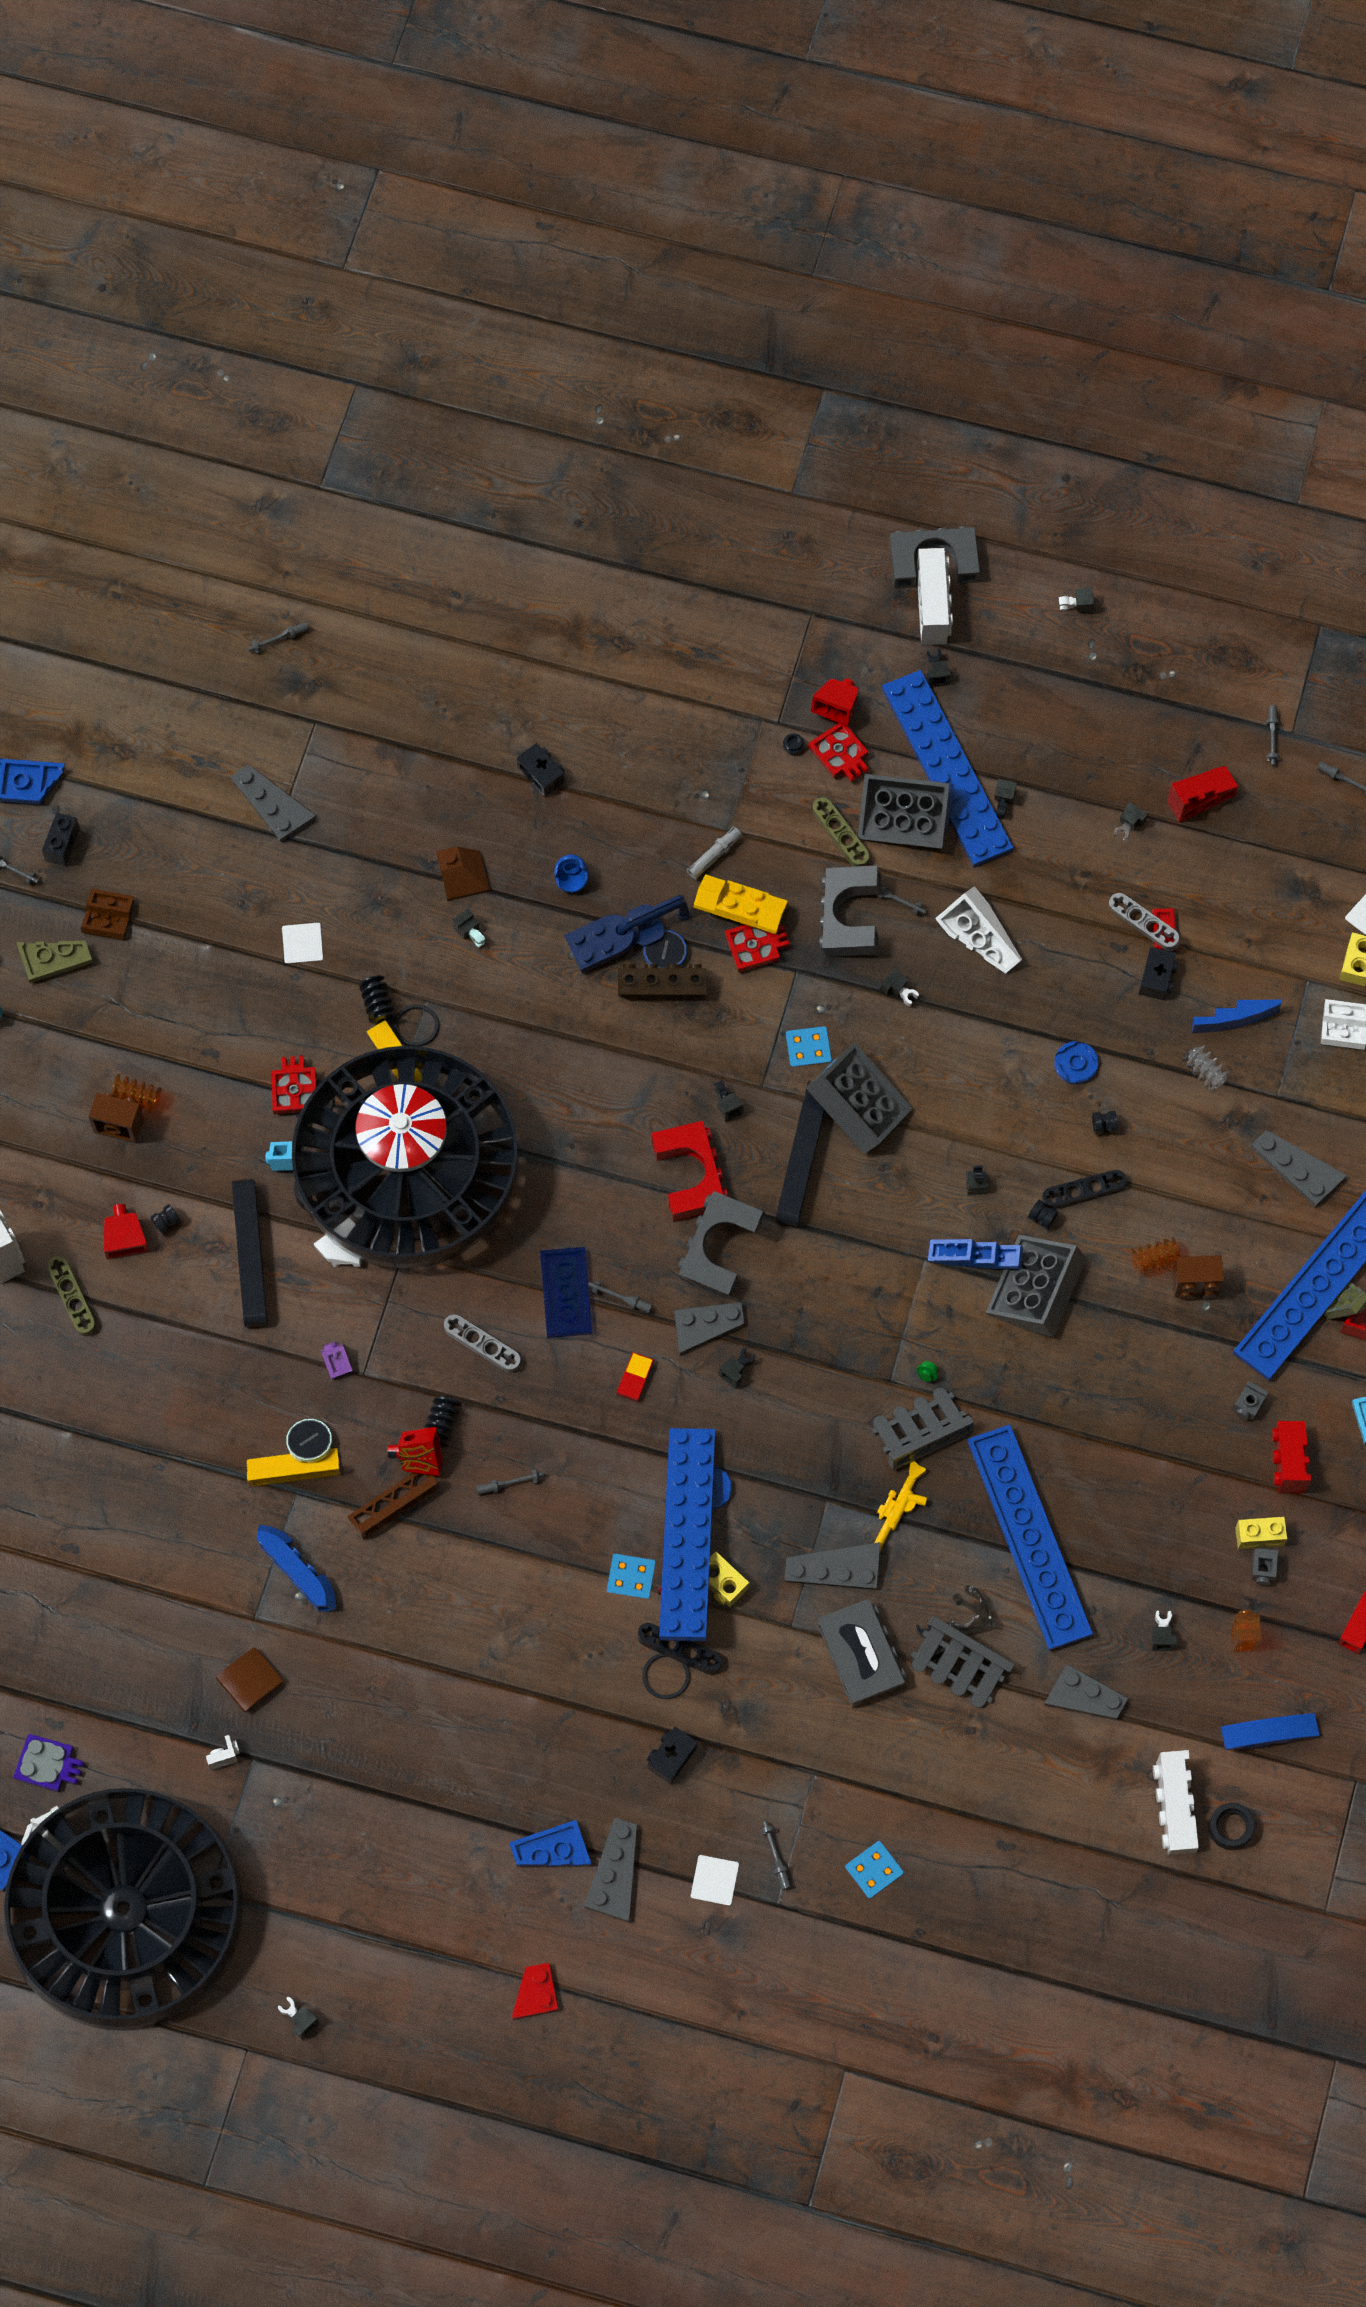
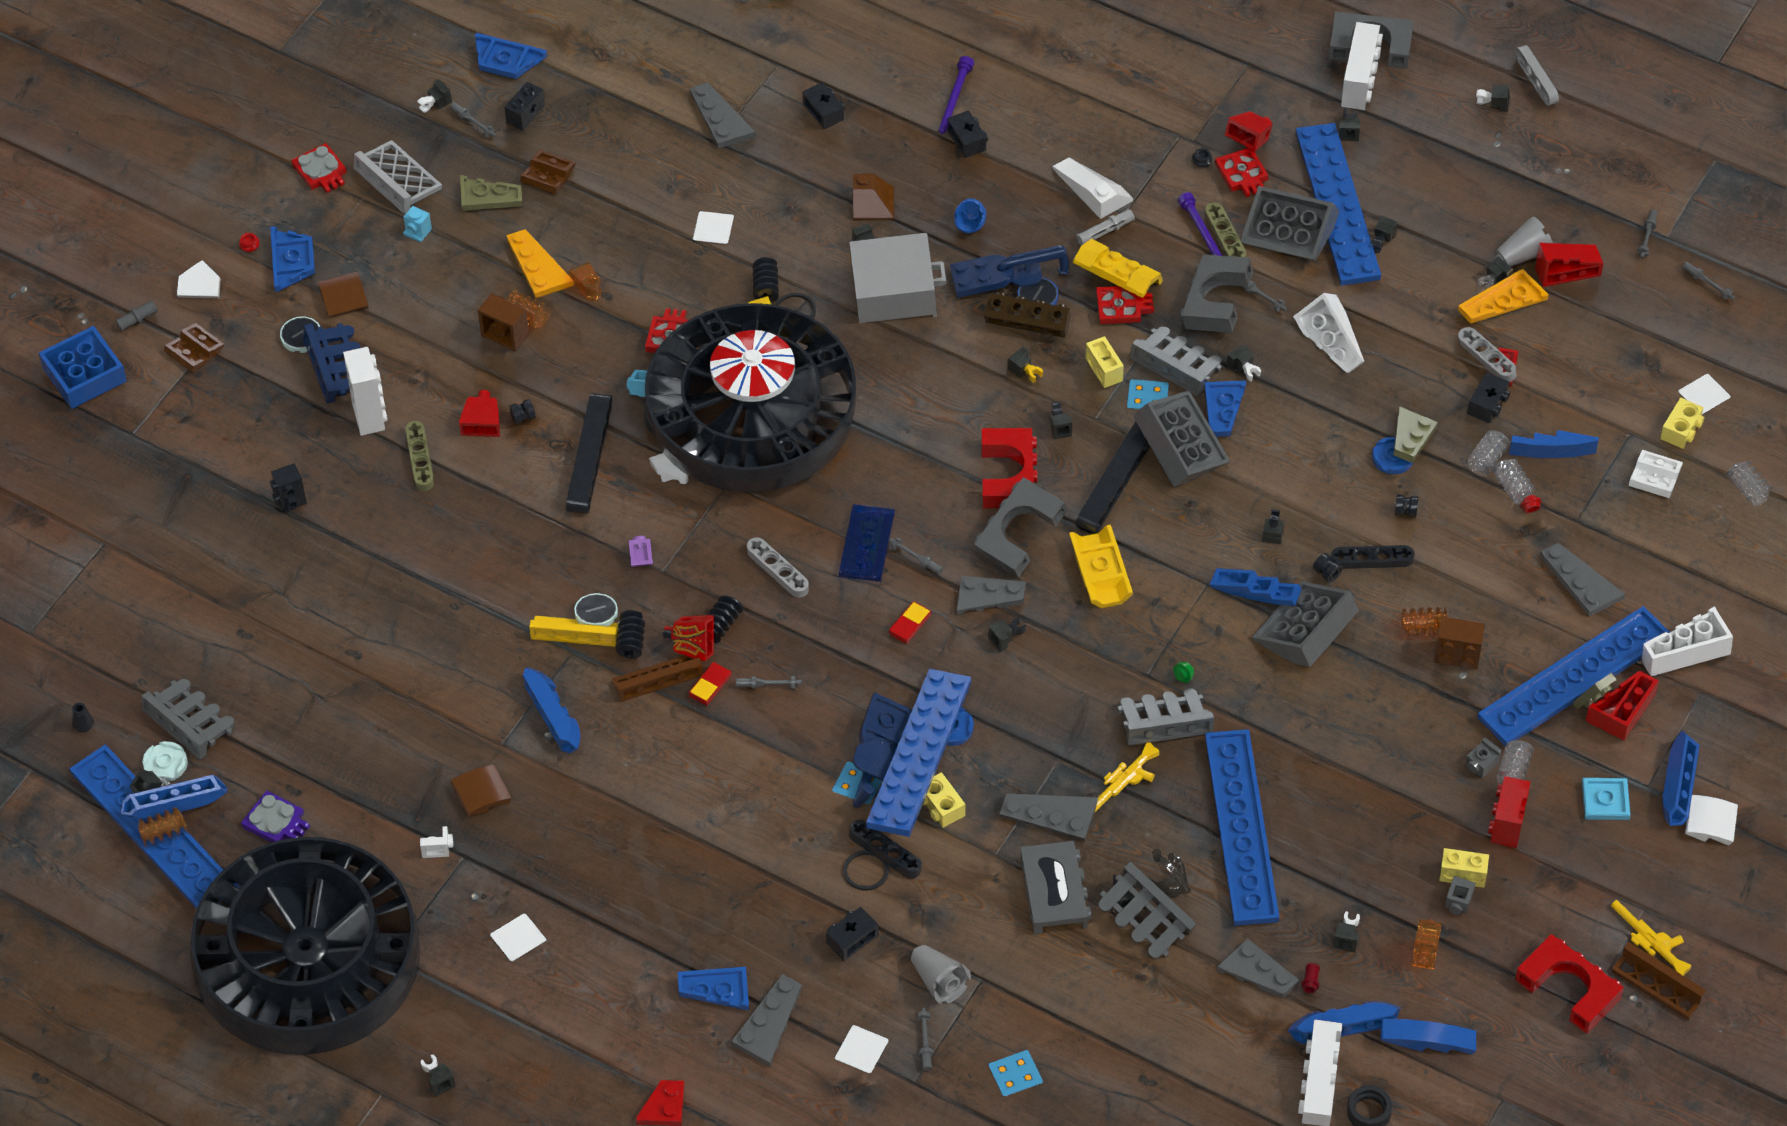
camera: 15 degrees right, 15 degrees down
none -> white sticker [490,914,546,961]
none -> light orange wing [506,229,574,298]
none -> clear orange piece [569,262,602,301]
none -> black piece [615,610,645,659]
none -> red tile [689,662,732,706]
none -> black brick [802,82,845,130]
none -> light grey container [850,233,947,323]
none -> dark blue plate [853,692,912,809]
none -> light grey cone [911,945,971,1004]
none -> dark purple piece [939,56,974,134]
none -> pearl dark grey piece [1007,347,1043,383]
none -> white wedge [1053,158,1133,219]
none -> yellow piece [1069,525,1133,608]
none -> light yellow brick [1086,336,1124,388]
none -> dark grey fence [1130,327,1222,396]
none -> dark purple piece [1178,192,1222,256]
none -> blue wing [1204,381,1246,437]
none -> blue brick [1288,1001,1401,1044]
none -> dark red pin [1301,963,1320,994]
none -> wing [1393,407,1438,463]
none -> light orange wing [1458,269,1549,324]
none -> clear piece [1467,430,1510,477]
none -> light grey cone [1495,217,1553,267]
none -> clear piece [1496,740,1534,784]
none -> light grey beam [1515,45,1559,106]
none -> red plate [1520,495,1542,513]

